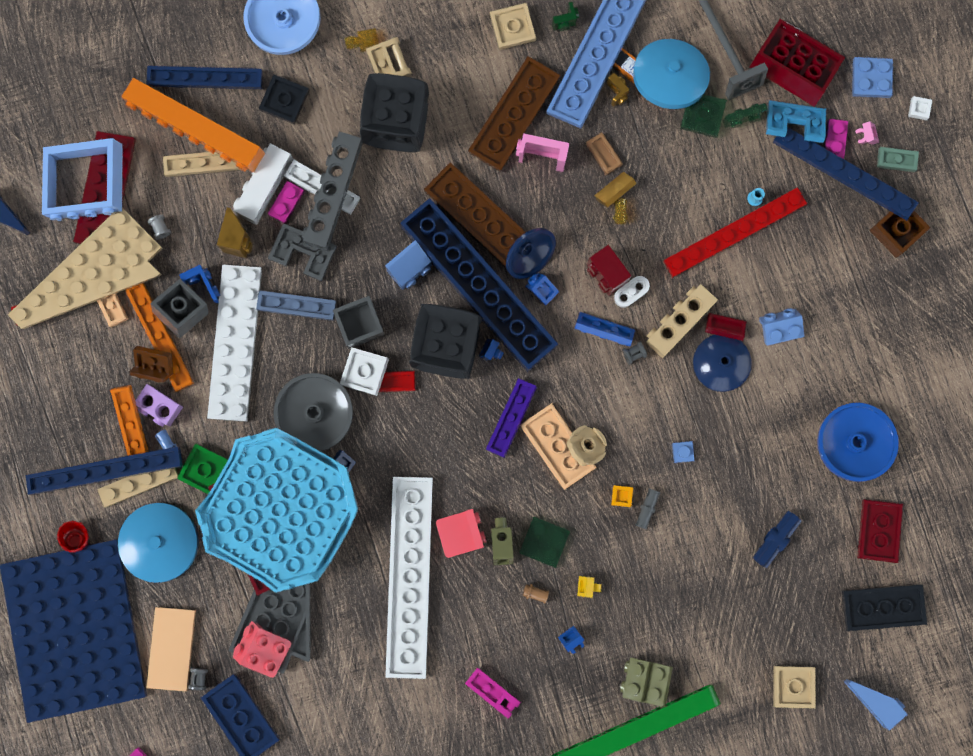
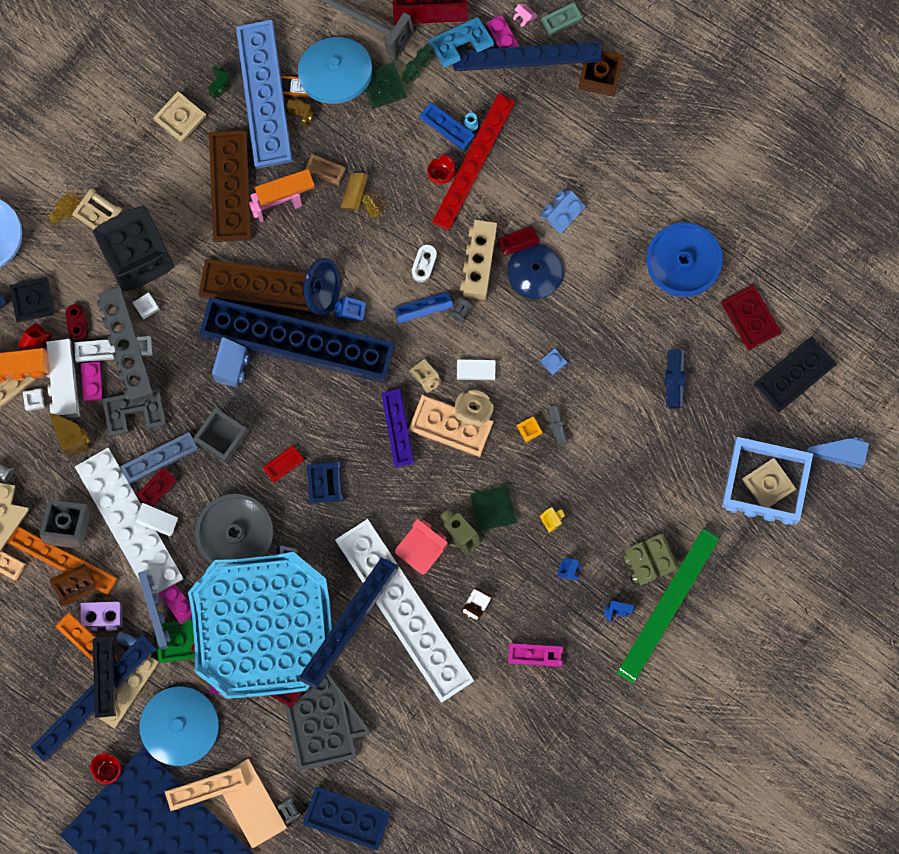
camera: 35 degrees left, 5 degrees down
blue bracket [179,265,221,304] -> none
coral bracket [233,621,291,678] -> none
white plate [340,347,389,396] -> none
black piece [409,304,481,379] -> none
blue tile [479,339,504,360] -> none
medium nougat pin [523,584,549,603] -> none
dark red brick [586,244,631,296] -> none
none -> red piece [18,323,52,351]
none -> white tile [23,388,45,411]
none -> dark red plate [65,304,88,342]
none -> black plate [93,637,116,718]
none -> white plate [132,292,159,320]
none -> white tile [135,503,178,536]
none -> dark red plate [136,467,178,507]
none -> sand blue plate [138,571,171,650]
none -> dark pink plate [159,584,192,625]
none -> light nougat tile [165,767,247,811]
none -> orange tile [254,169,315,206]
none -> dark blue plate [299,557,398,689]
none -> dark blue plate [307,462,344,504]
none -> tan bracket [410,359,442,393]
none -> blue plate [419,102,475,151]
none -> red hair [427,154,455,184]
none -> white tile [457,360,495,380]
none -> bracket [462,587,492,620]
none -> blue bracket [603,601,634,622]
none -> light blue window [721,437,813,525]

